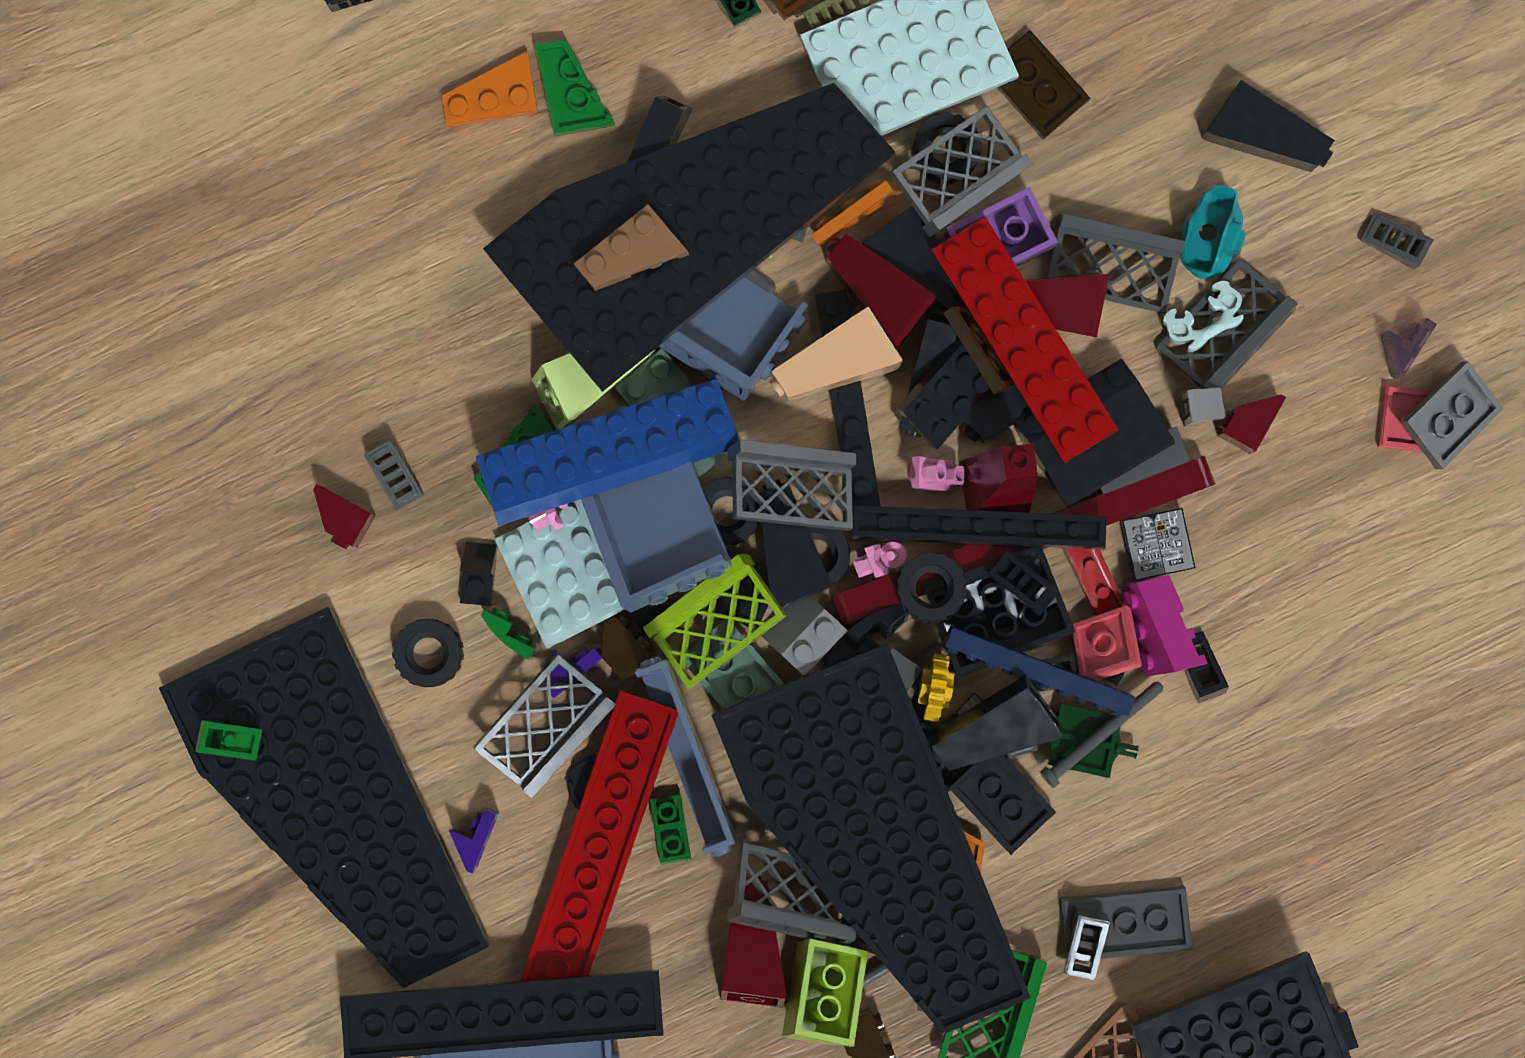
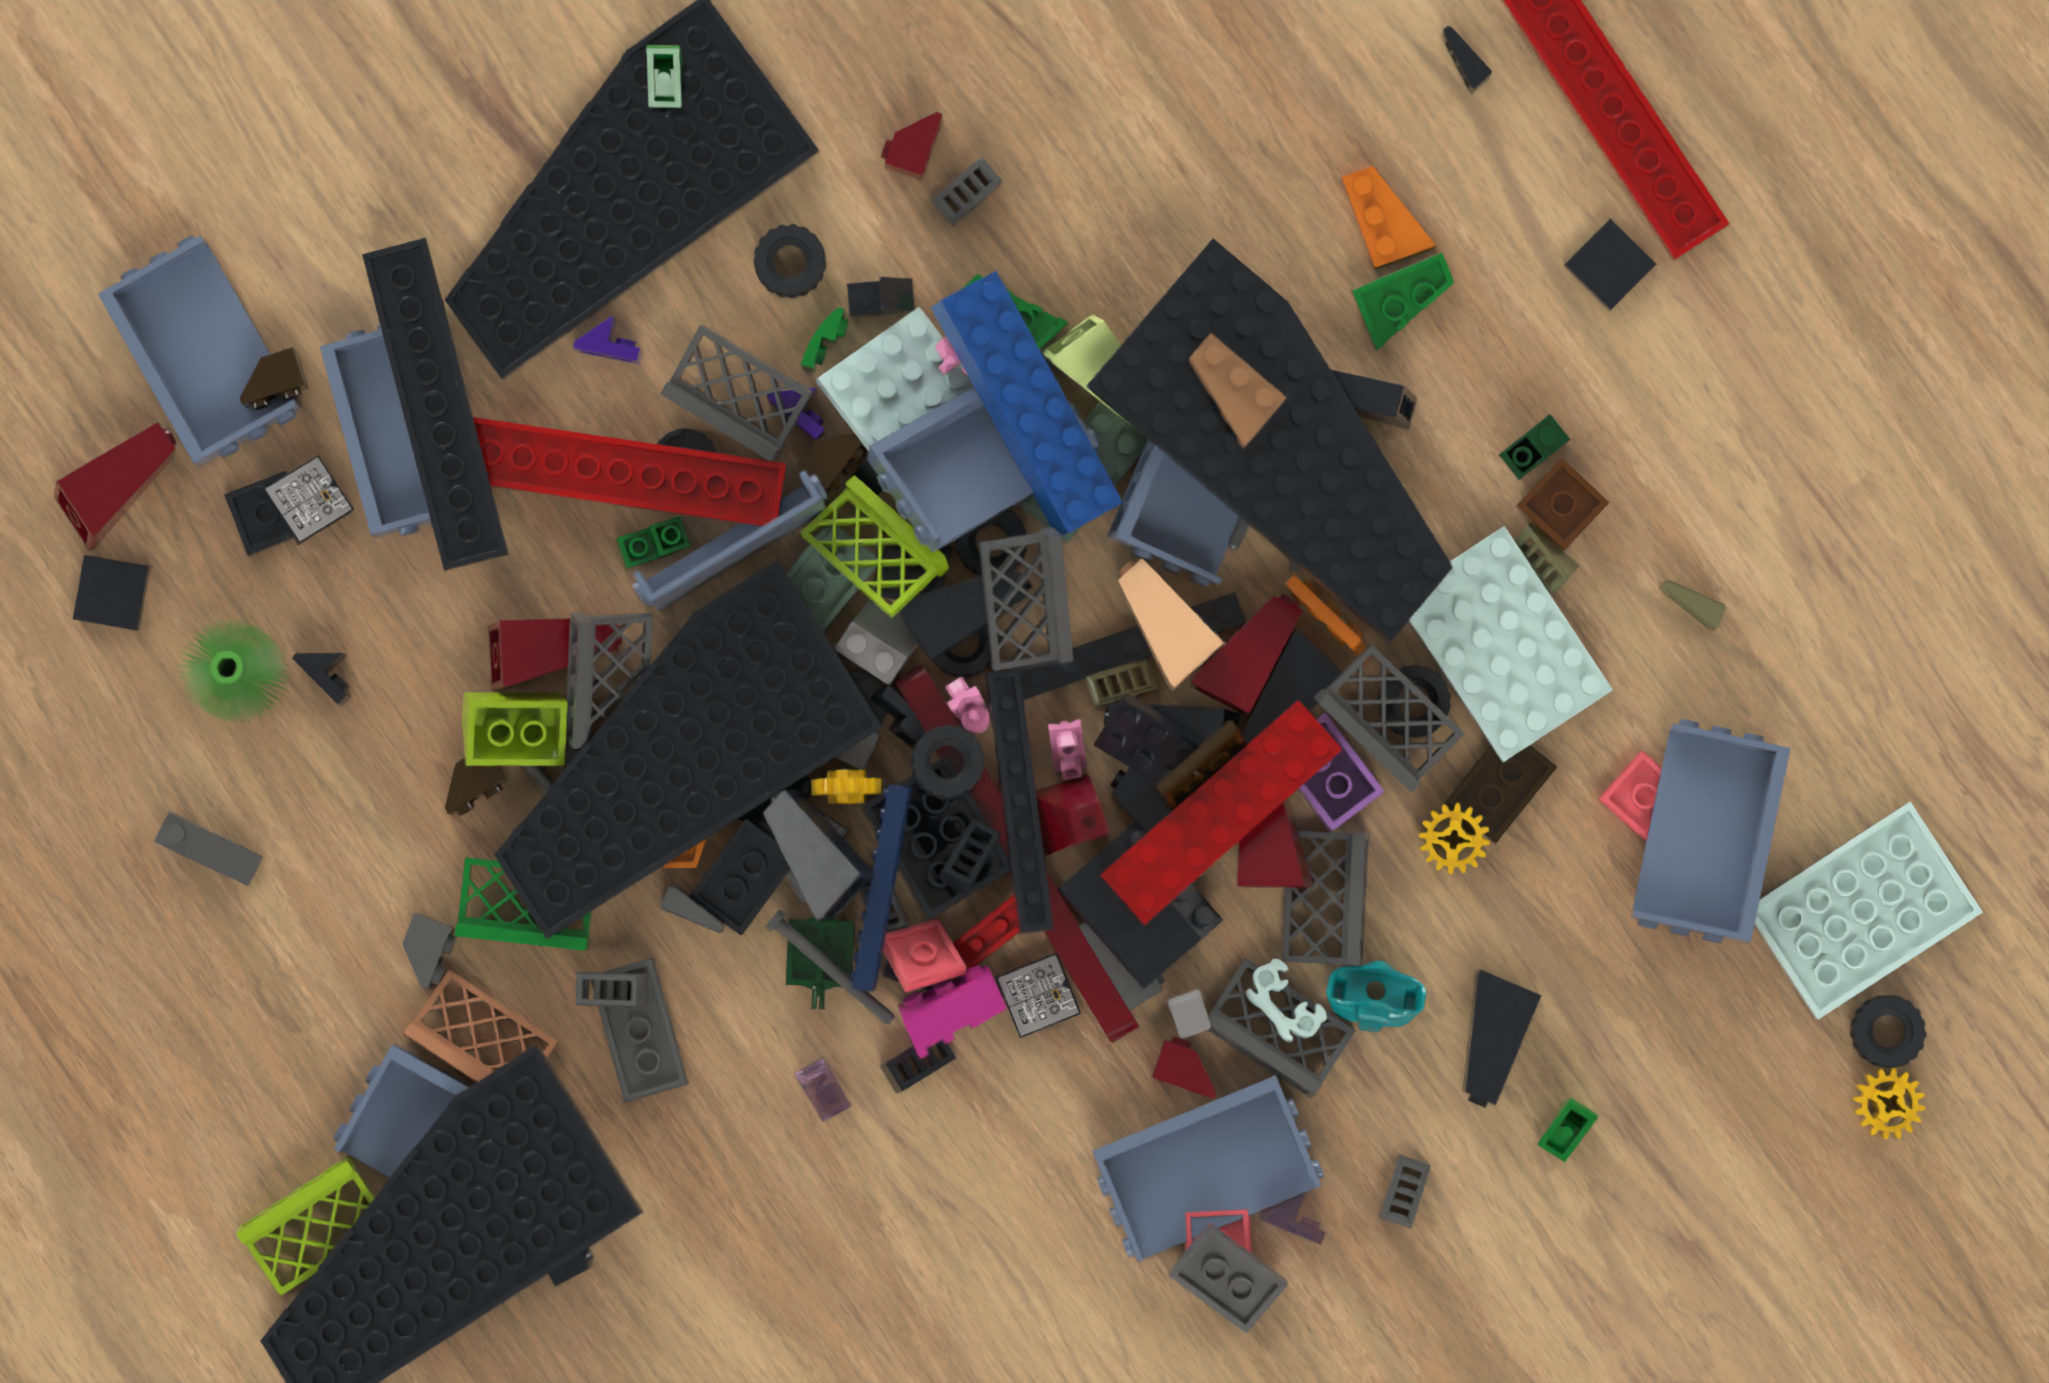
camera: 85 degrees right, 0 degrees up
none -> dark grey slope [660,884,725,934]
none -> slope [794,1057,851,1122]
none -> olive slope [1085,658,1158,710]
none -> sand blue panel [1093,1076,1324,1262]
none -> yellow gear [1418,803,1490,875]
none -> green slope [1537,1098,1599,1162]

